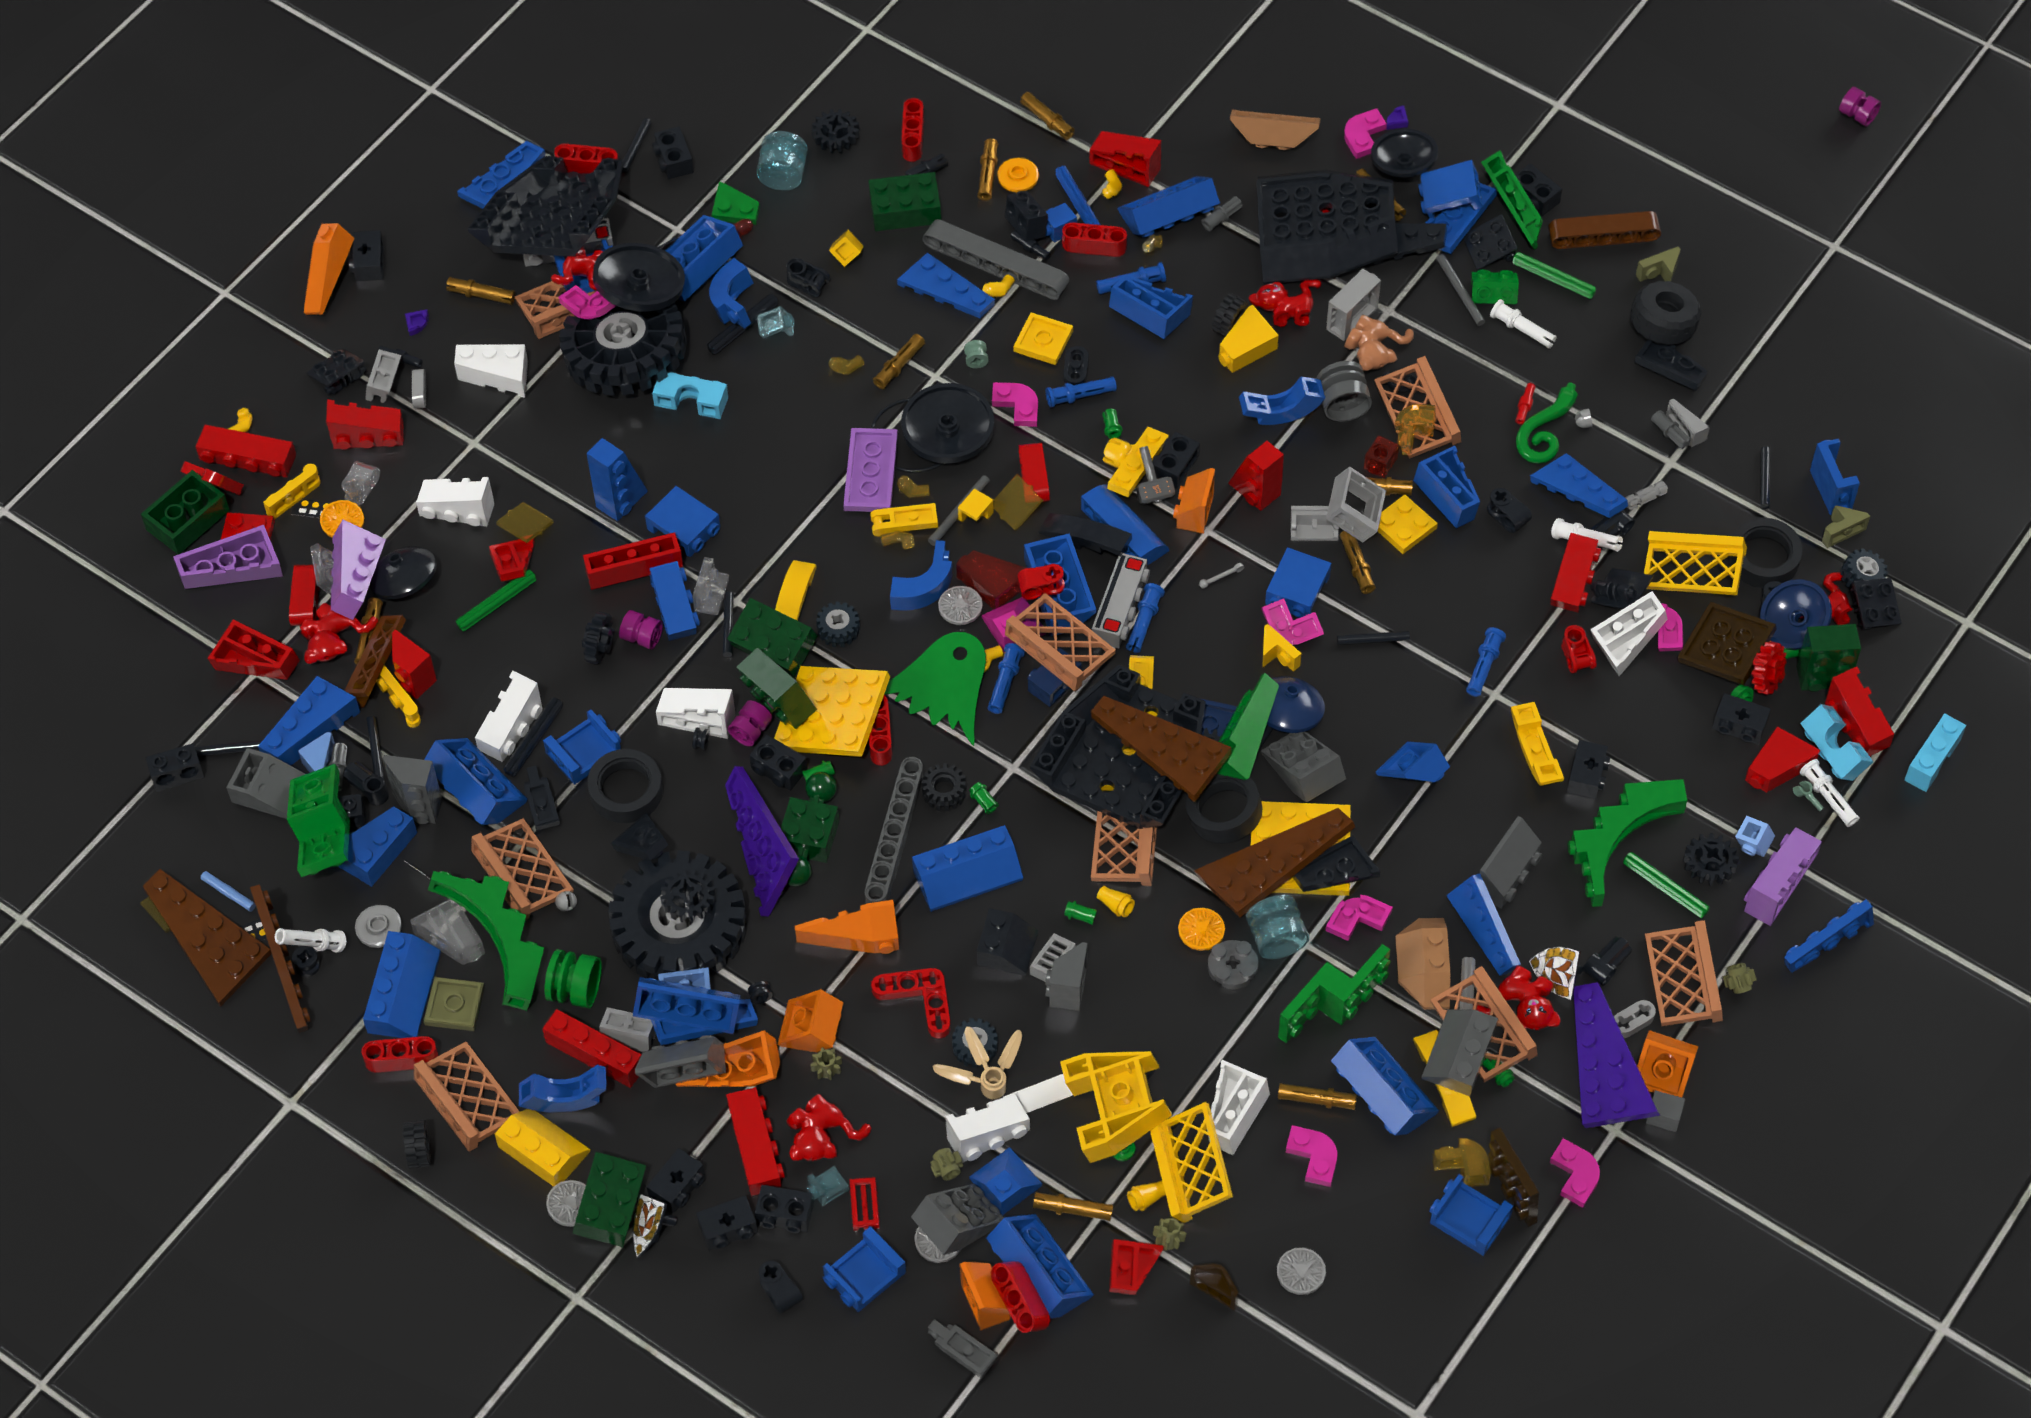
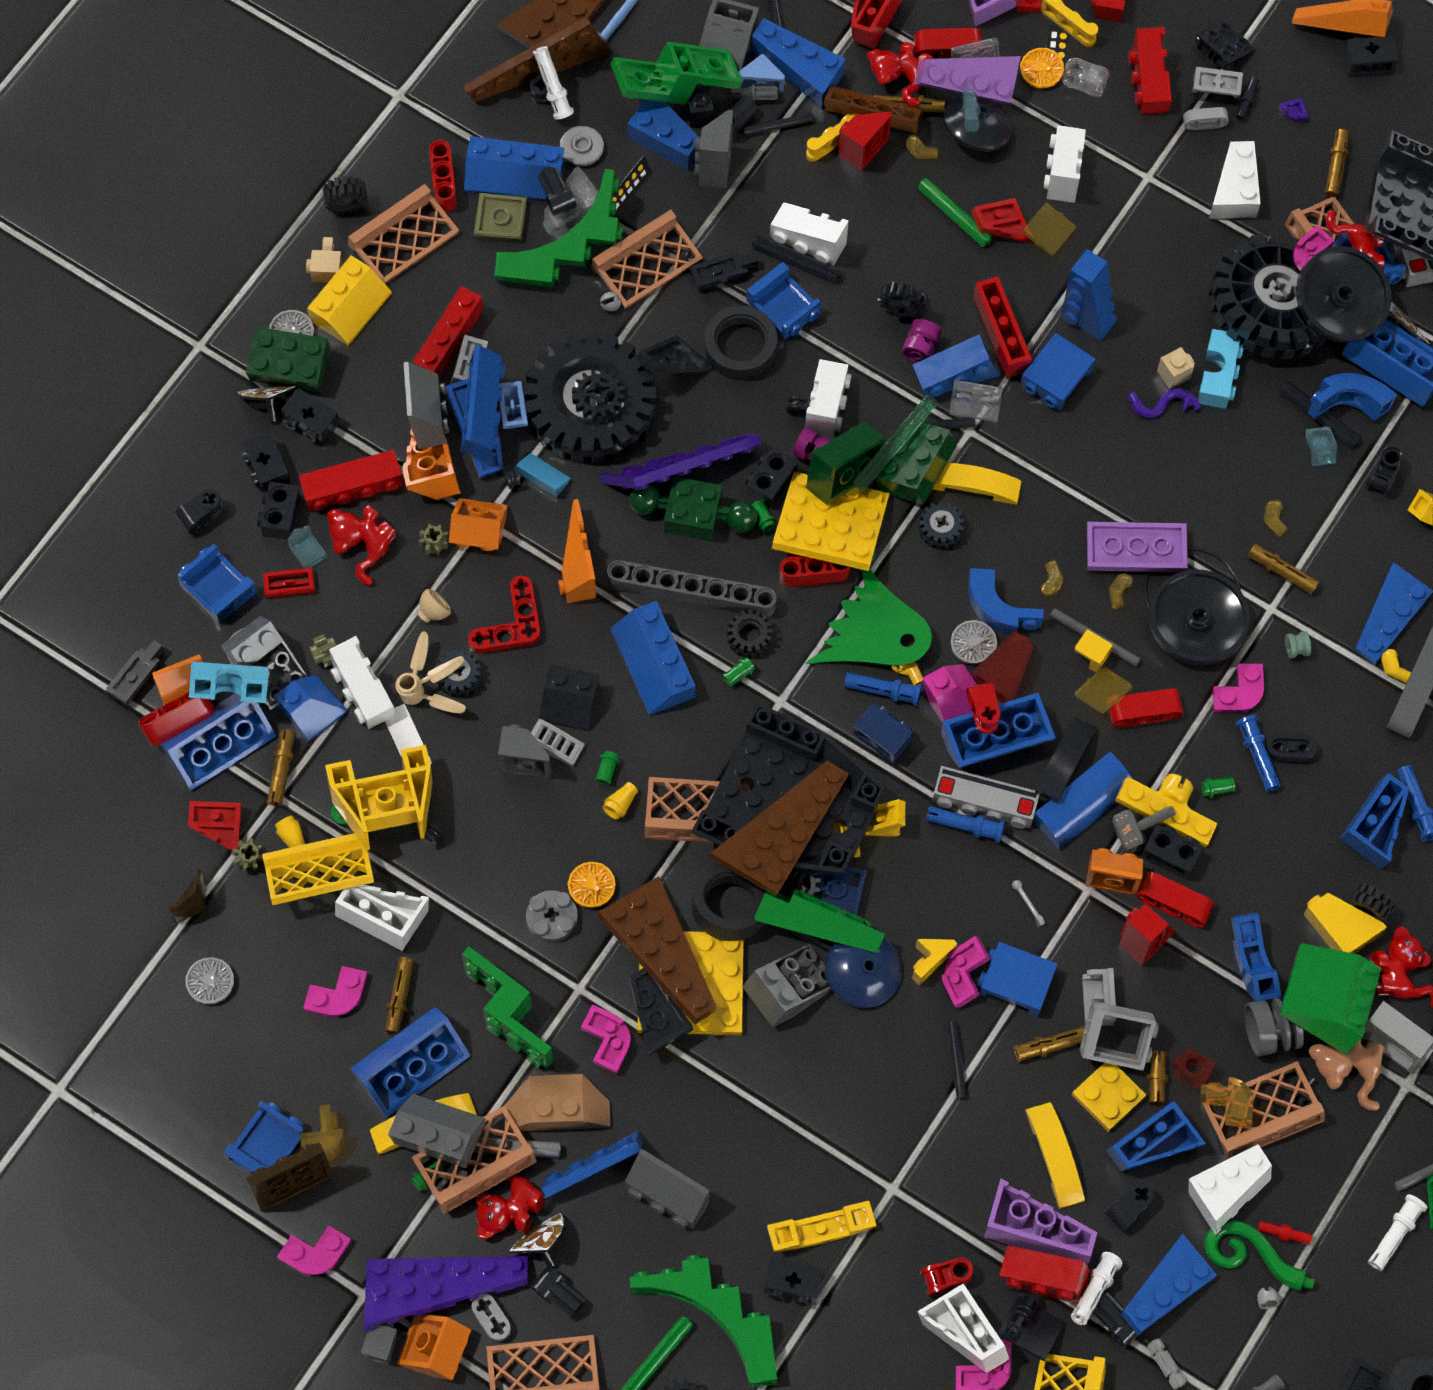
camera: 85 degrees right, 10 degrees up
blue slope [424,738,527,825] -> none
blue arch [519,1065,607,1113] -> none
green wheel [545,949,602,1008] -> none
yellow plate [870,503,938,537] -> none
nougat fence [1005,593,1116,691] -> none
yellow plate [1013,312,1073,365] -> none
clear light blue wheel [1246,895,1309,959] -> none
blue slope [1376,741,1450,782] -> none
blue pin [1466,627,1506,697] -> none
none -> medium azure arch [189,662,268,703]
none -> tan brick [306,237,343,283]
none -> tan brick [417,589,451,623]
none -> dark azure slope [516,453,571,498]
none -> black piece [538,166,576,216]
none -> clear green axle [853,395,937,492]
none -> clear yellow arm [906,135,938,159]
none -> clear light blue pin [961,89,980,131]
none -> medium lavender wedge [984,1179,1097,1266]
none -> yellow slope [1026,1102,1085,1209]
none -> dark purple animal [1127,388,1201,418]
none -> red beam [1136,872,1215,928]
none -> tan brick [1157,347,1194,389]
none -> white wedge [1189,1145,1272,1235]
none -> green slope [1279,943,1381,1054]

